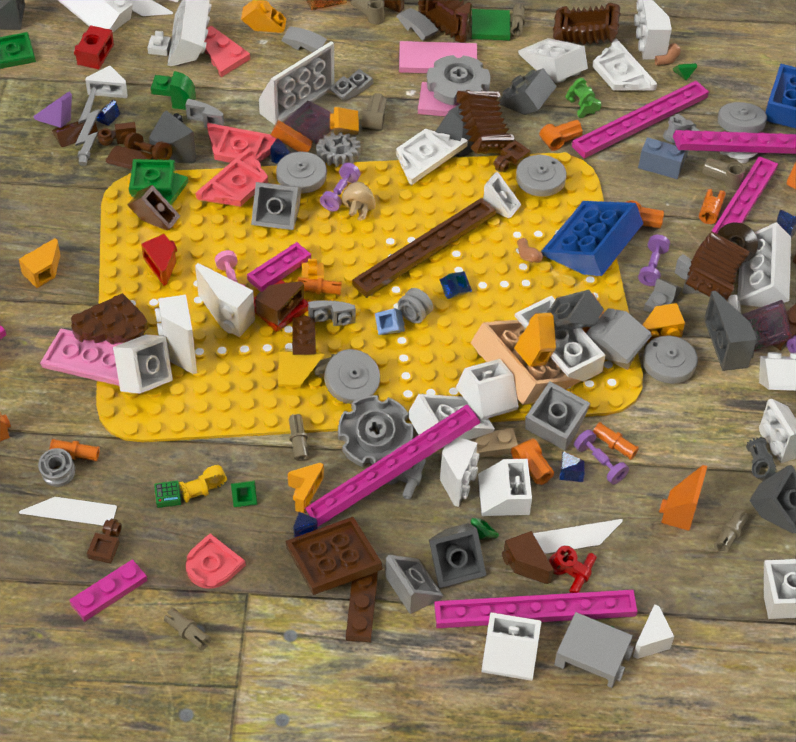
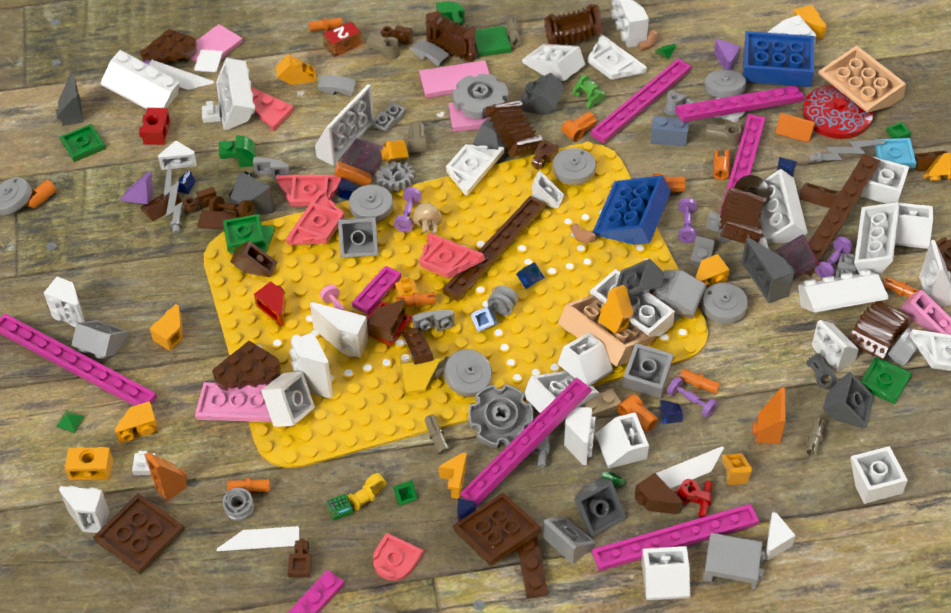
camera: 10 degrees left, 0 degrees up
none -> coral wing [419,233,485,279]
none -> medium lavender slope [714,39,741,70]
none -> light orange slope [722,453,752,485]

